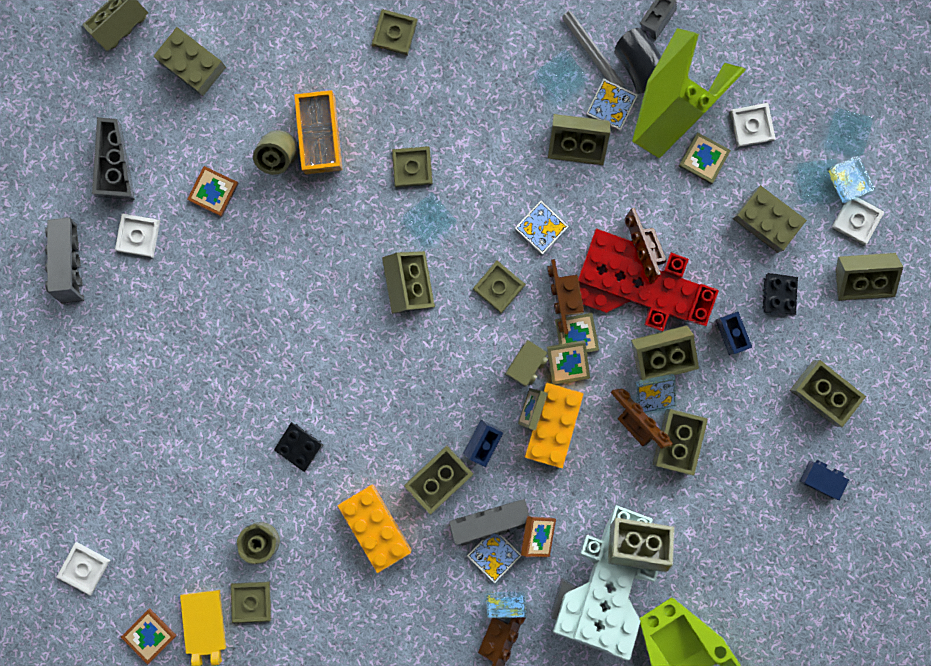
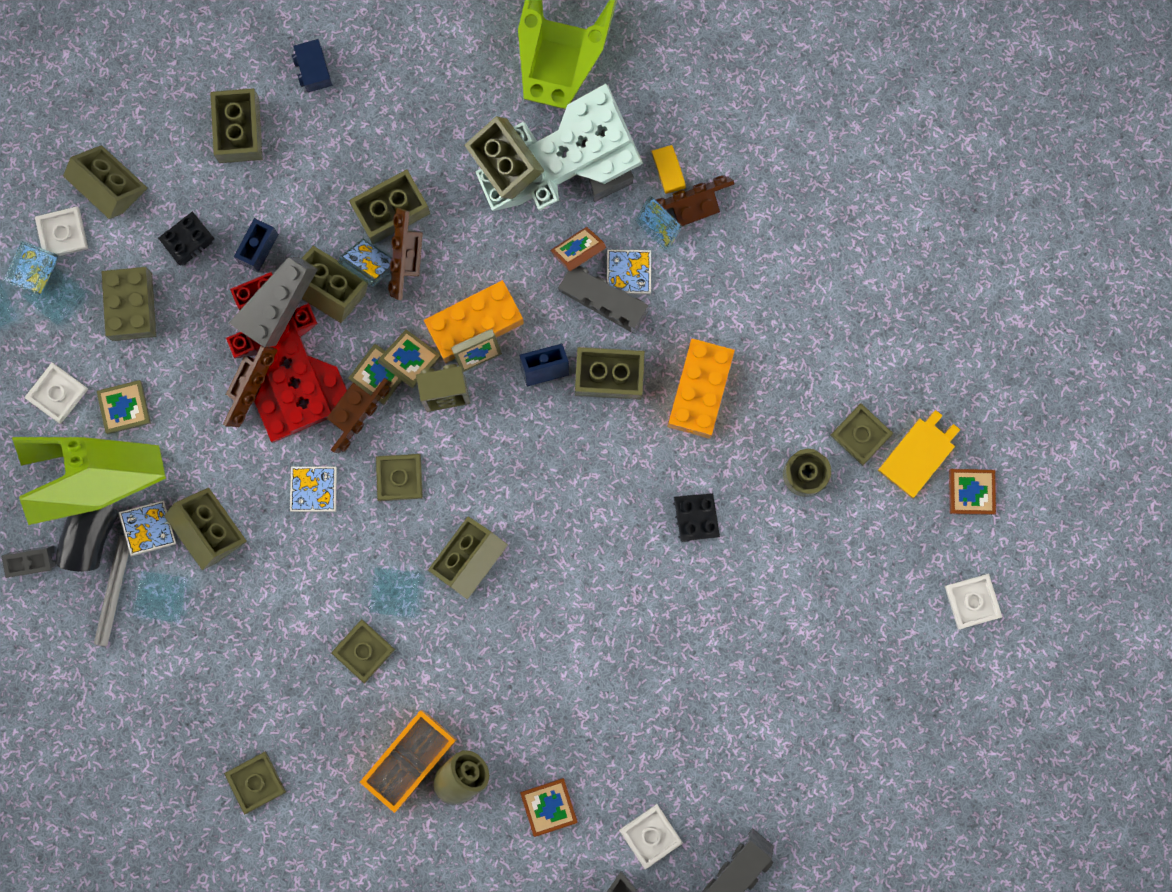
camera: 140 degrees left, 5 degrees down
none -> dark grey wedge [228,257,318,347]
none -> yellow slope [651,145,686,194]

